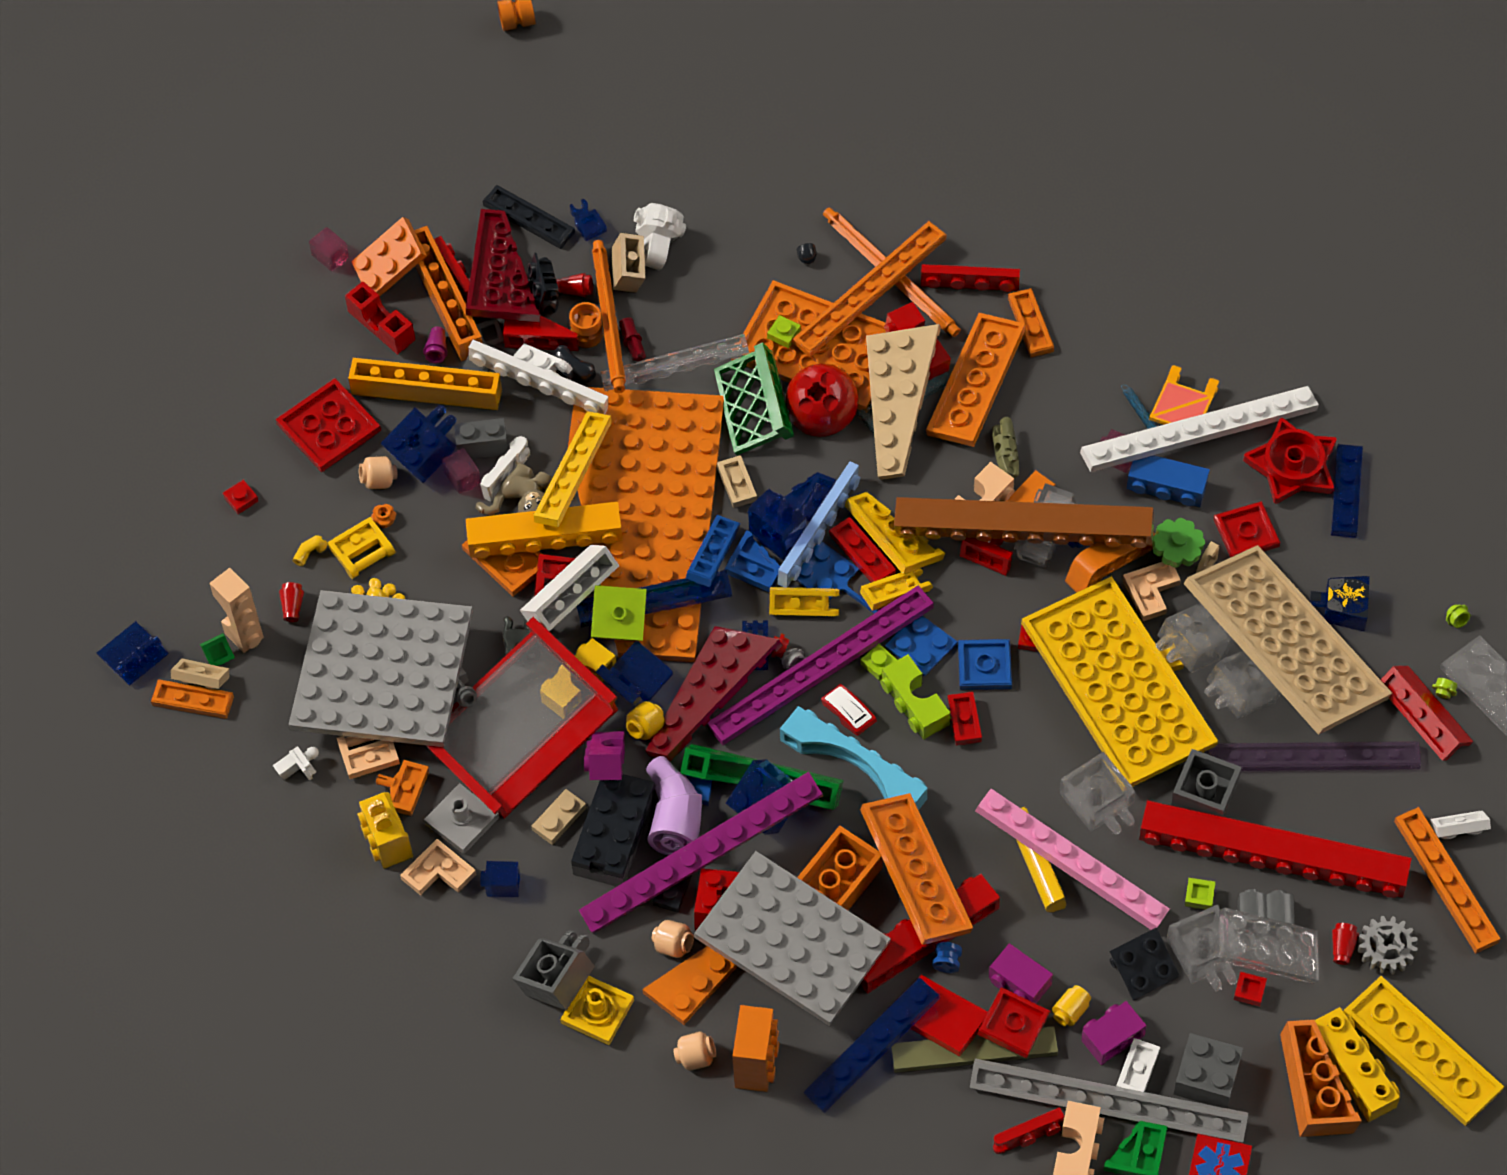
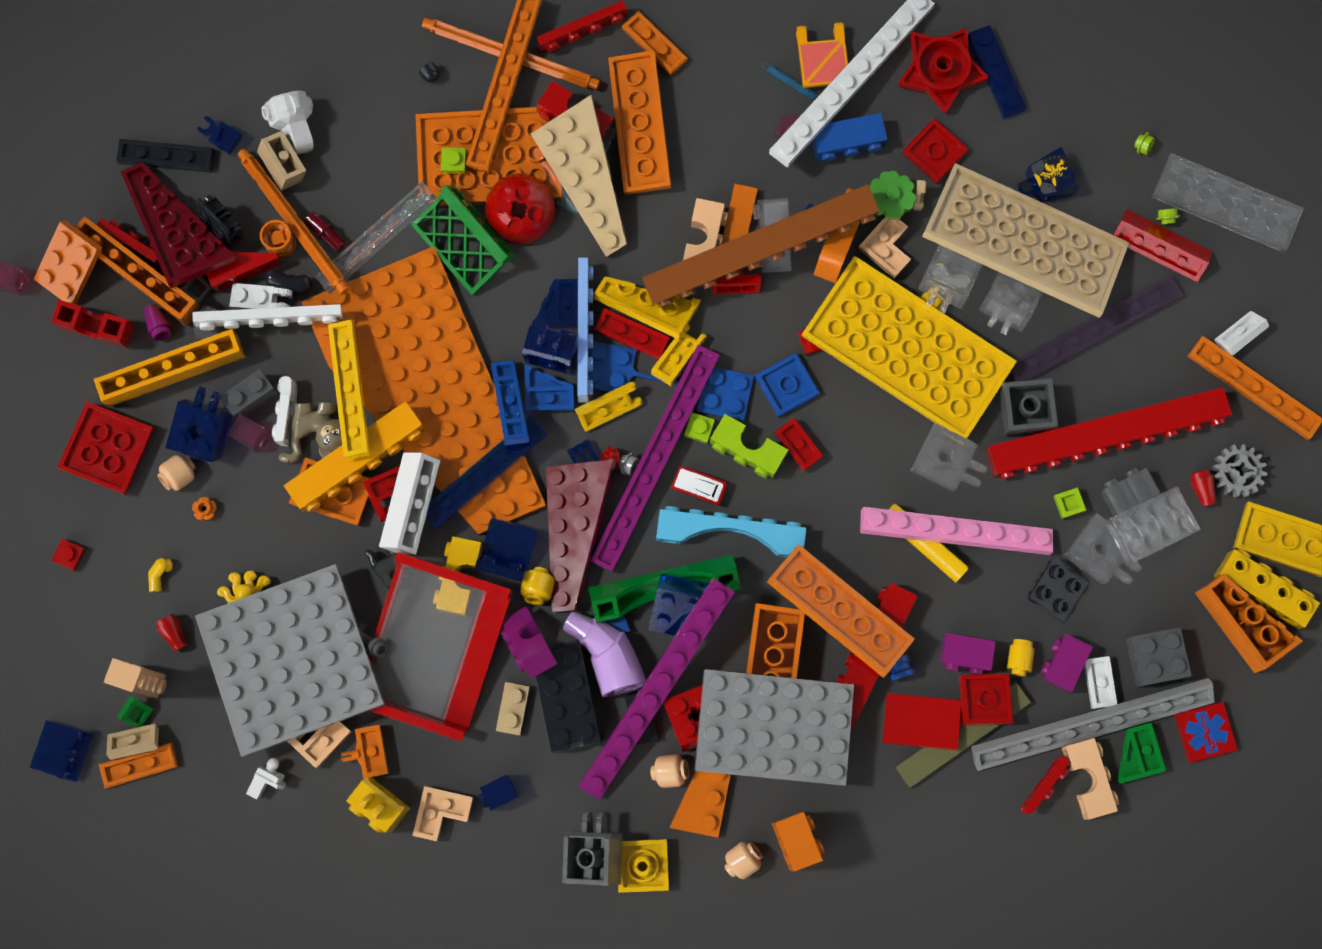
camera: 30 degrees left, 20 degrees up
yellow plate [327,517,396,579] -> none
light grey tile [424,783,499,854] -> none
red cone [557,273,593,297] -> none
lime plate [591,585,647,641] -> none
tan plate [717,455,757,508] -> none
clear blue plate [804,977,940,1113] -> none
olive hinge [992,417,1019,479] -> none
red plate [1233,971,1267,1007] -> none

